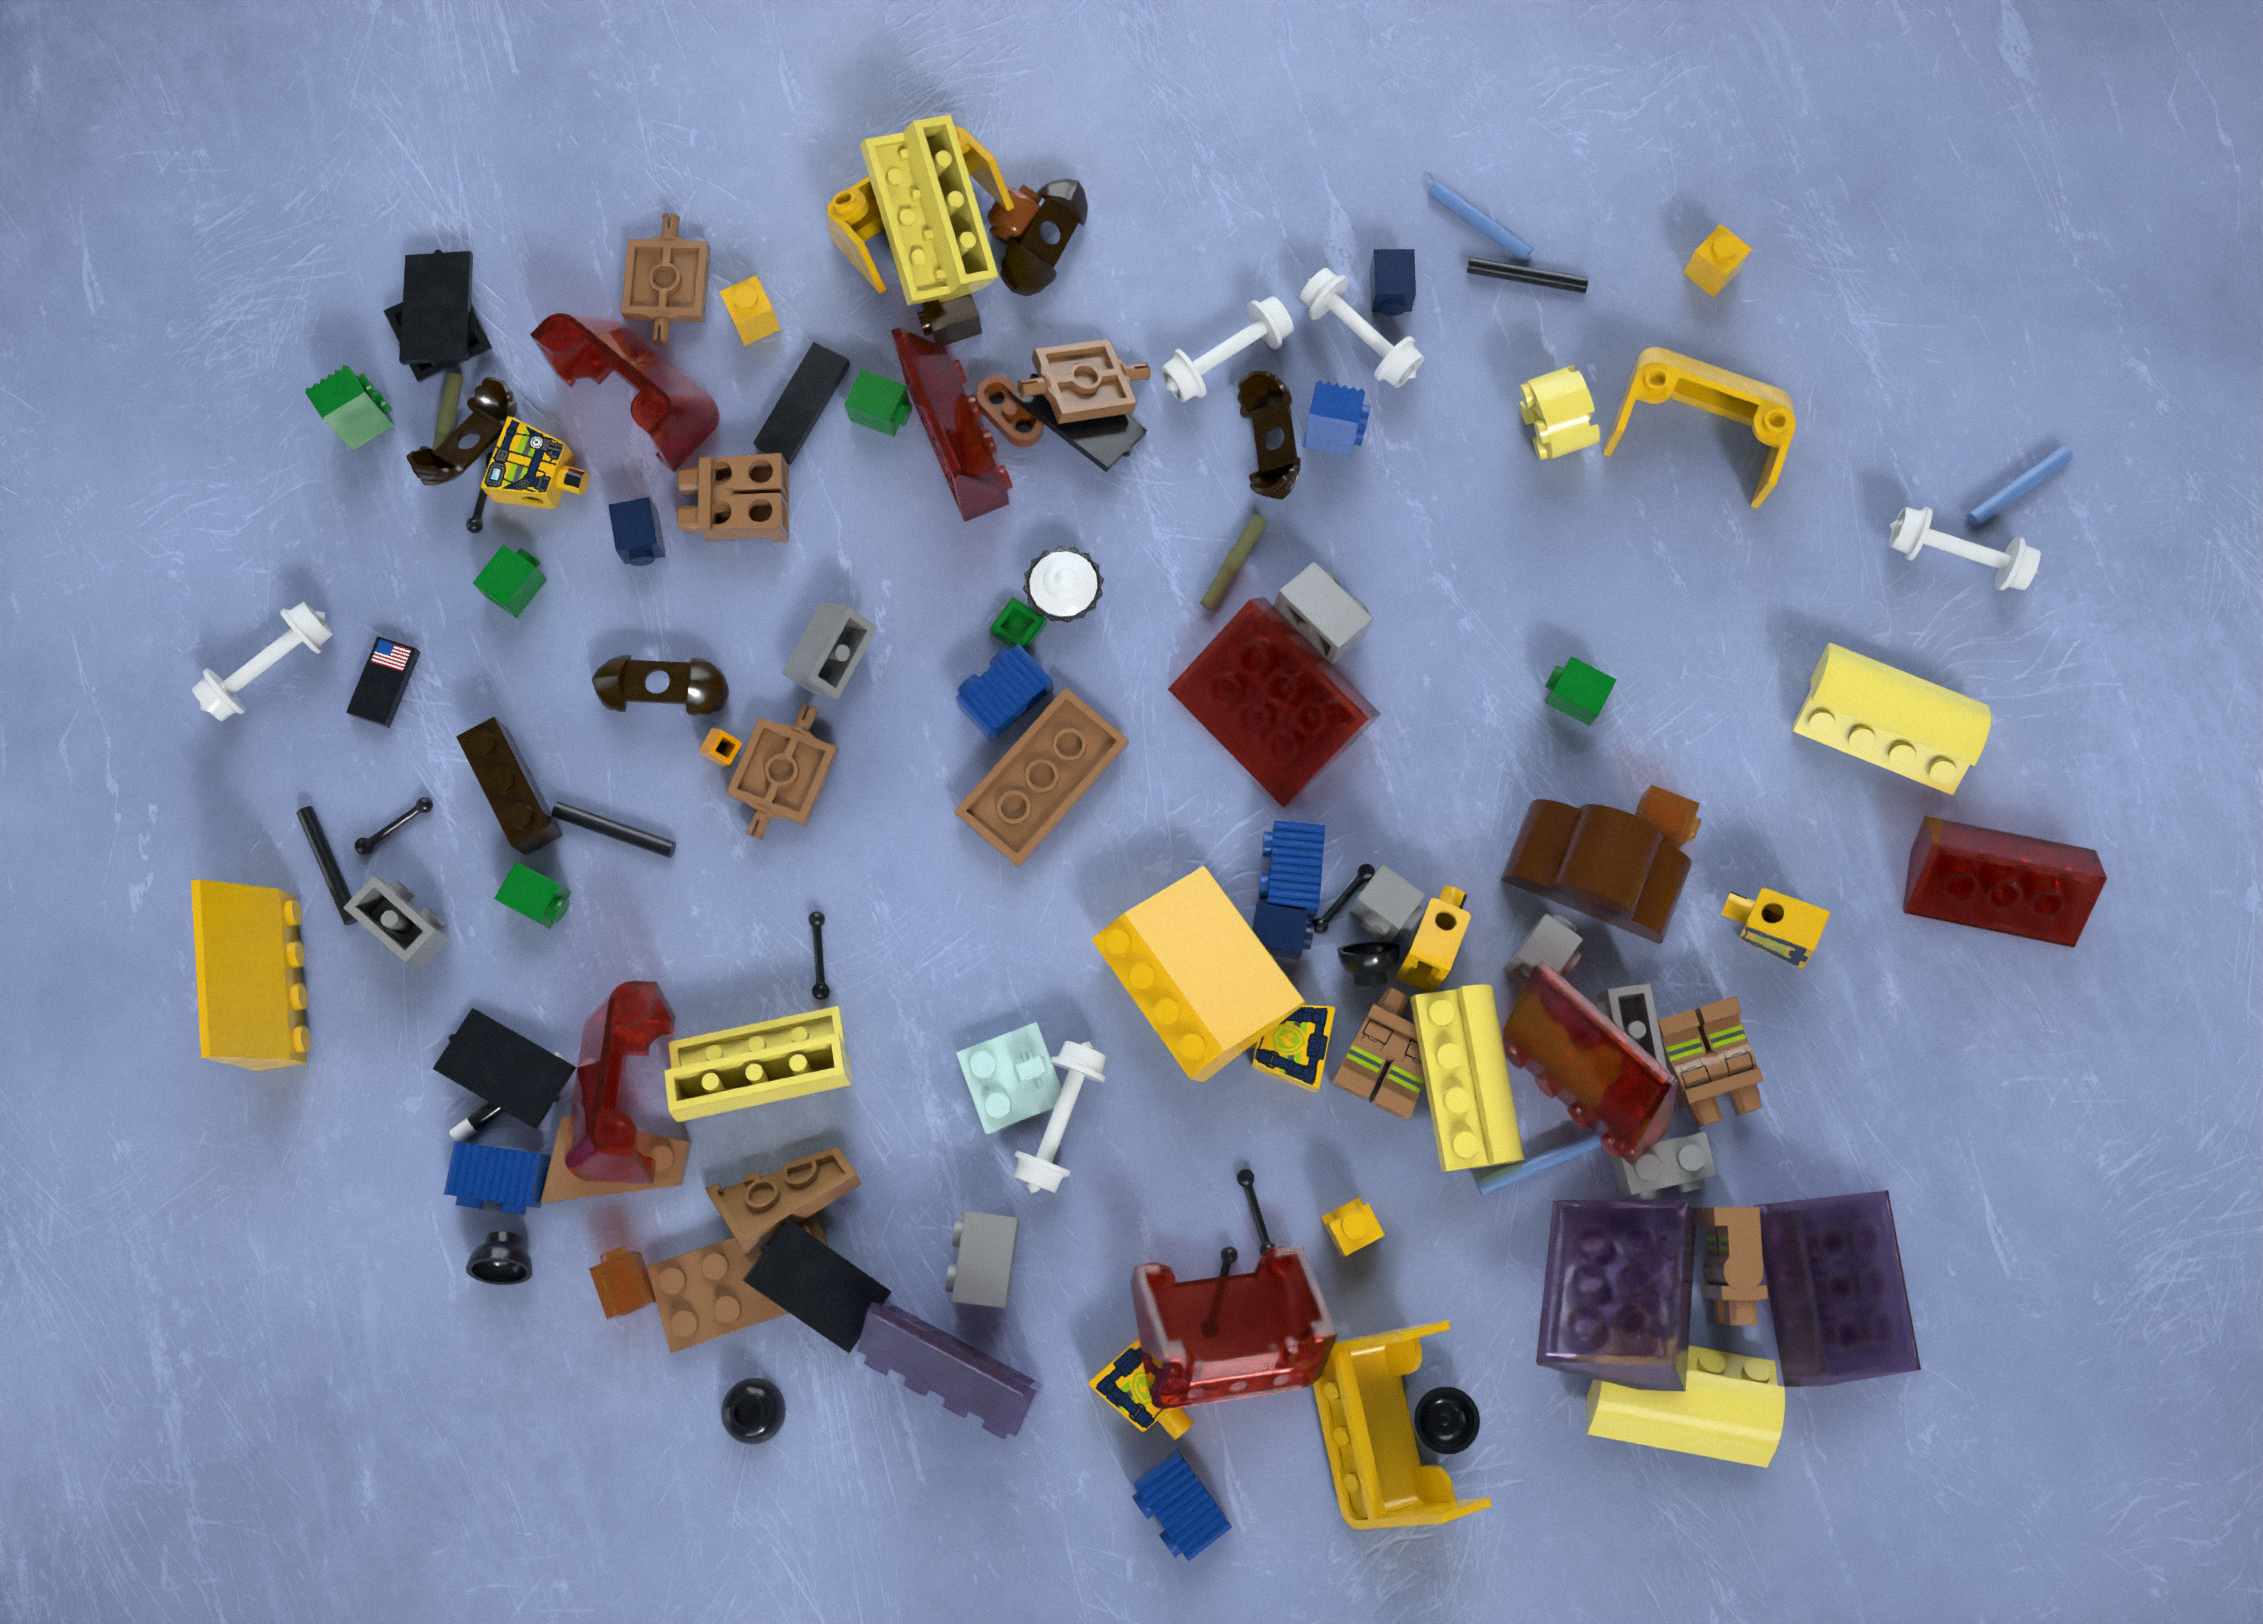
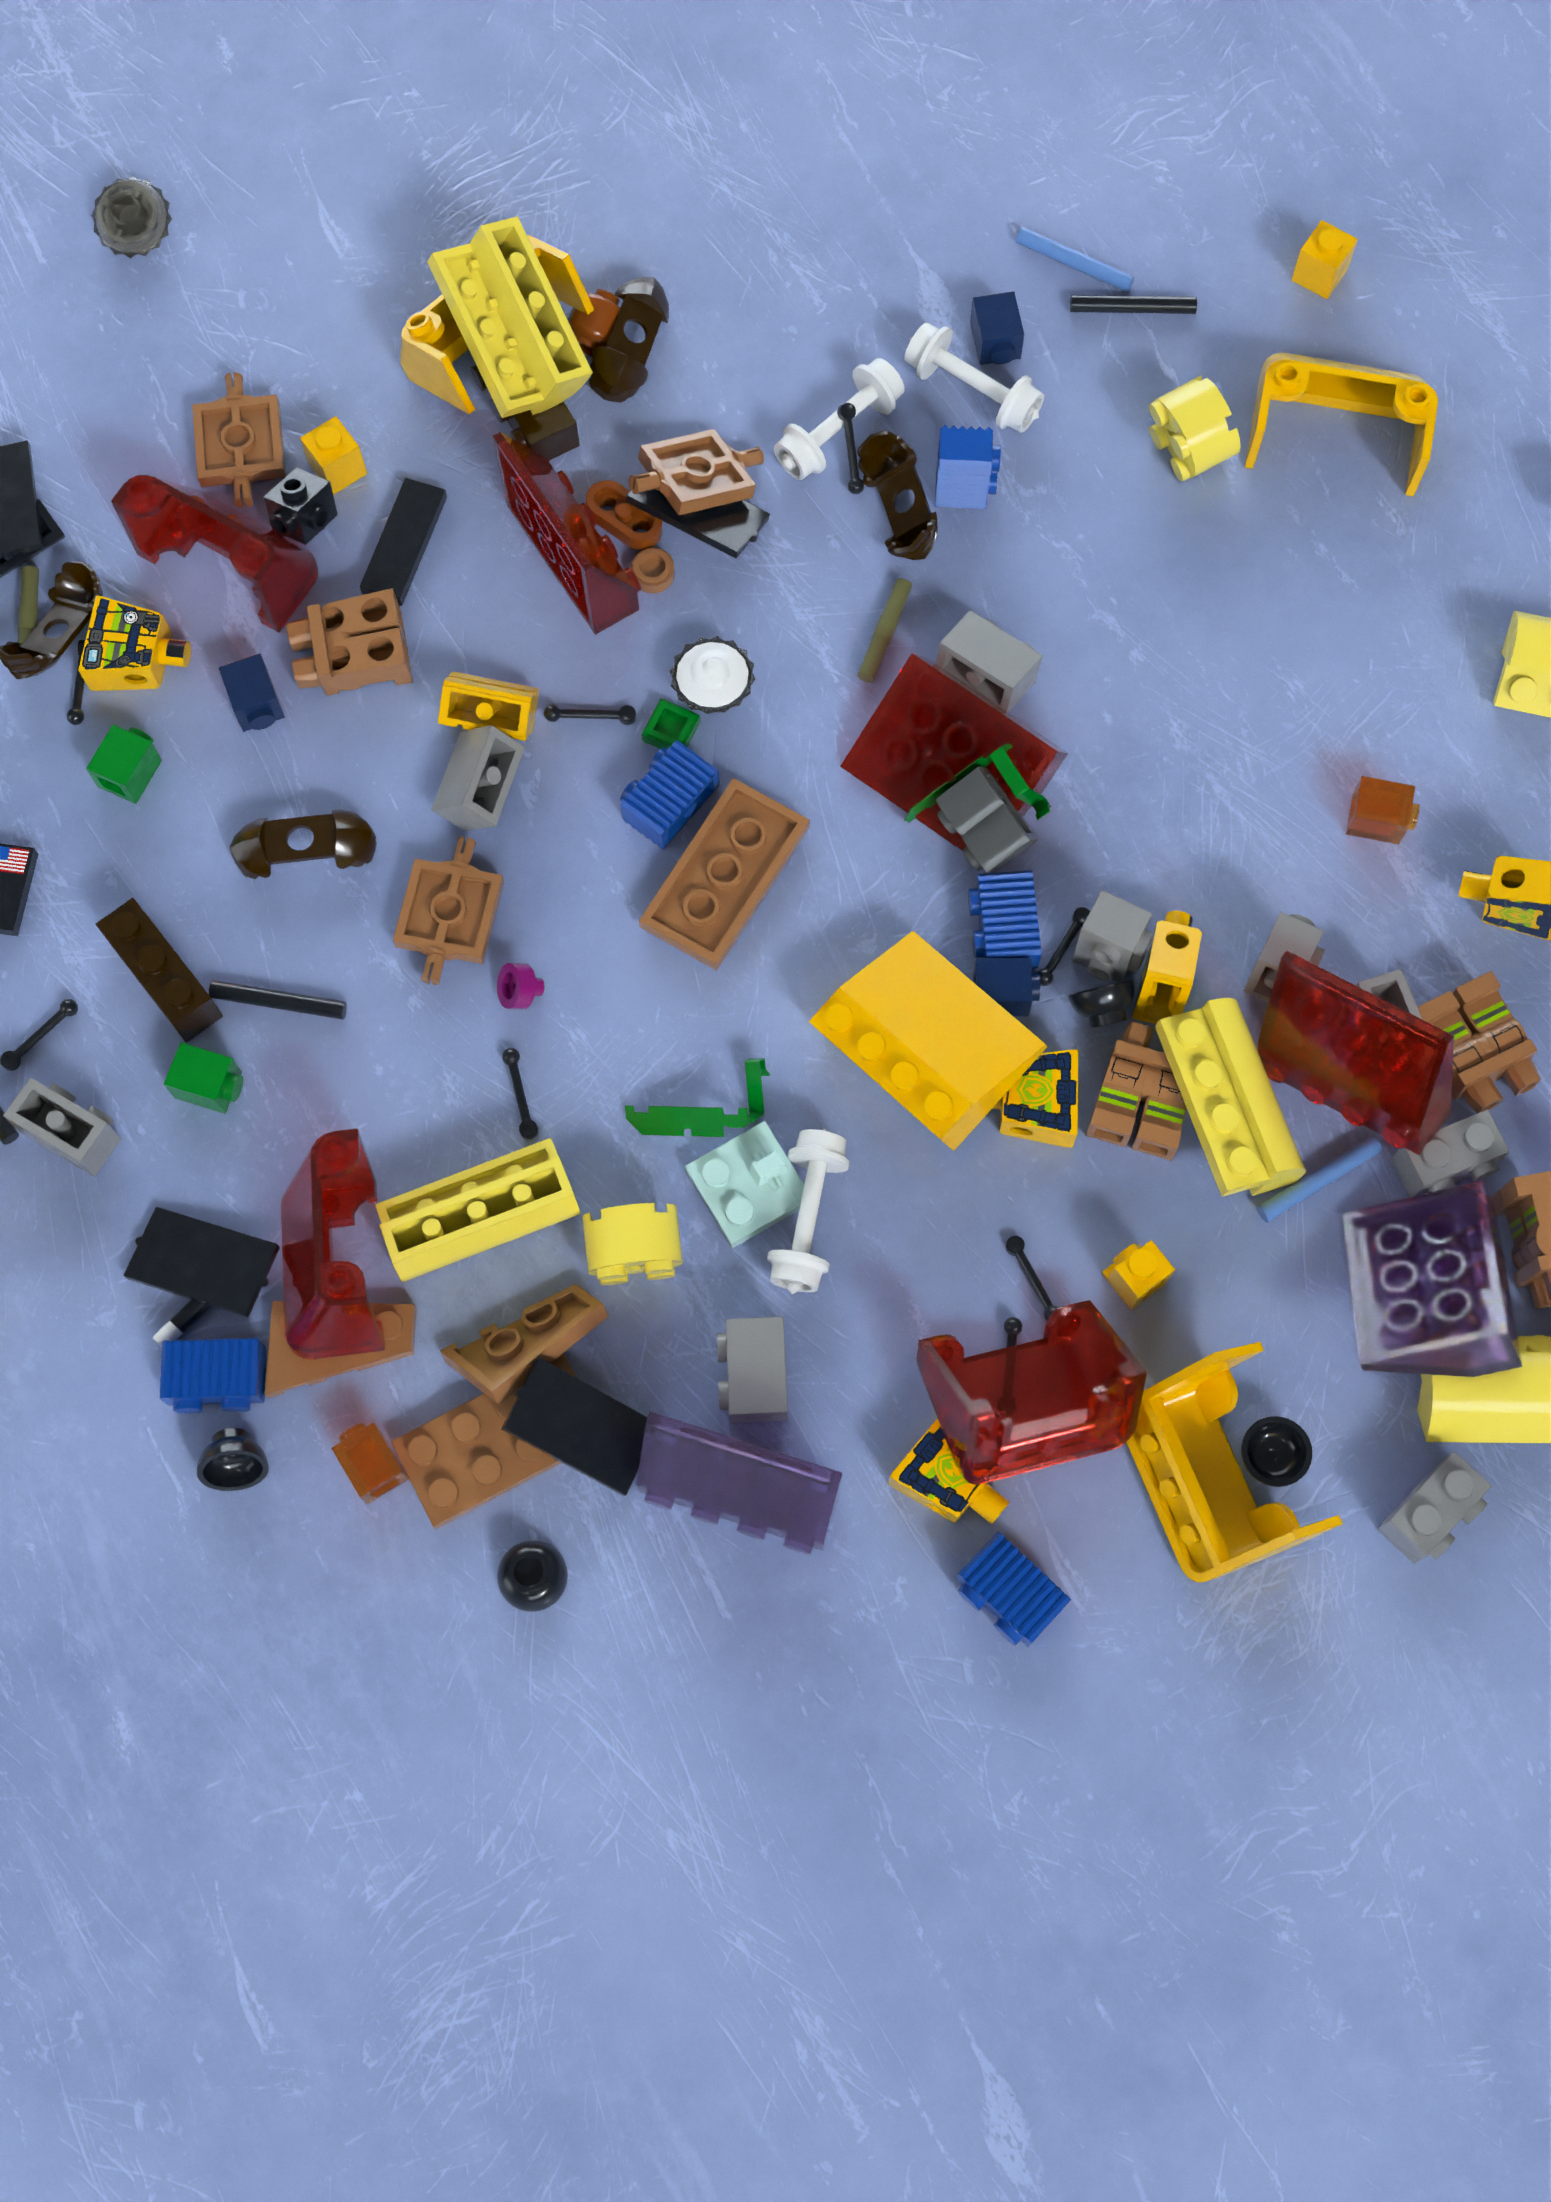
camera: 10 degrees left, 5 degrees down
light orange piece [699,728,742,768] -> none
green brick [845,369,912,437] -> none
reddish brown brick [1500,799,1692,944] -> none
green brick [1545,656,1617,726] -> none
none -> clear smoke piece [91,176,172,258]
none -> black brick [264,467,338,545]
none -> yellow brick [438,671,539,741]
none -> magenta tile [497,963,545,1009]
none -> black hinge [544,704,636,725]
none -> light yellow brick [582,1203,683,1285]
none -> green piece [625,1058,770,1137]
none -> medium nougat tile [631,548,675,593]
none -> black hinge [837,403,864,494]
none -> green piece [904,743,1051,823]
none -> dark grey brick [936,766,1038,873]
none -> light grey brick [1377,1451,1492,1564]

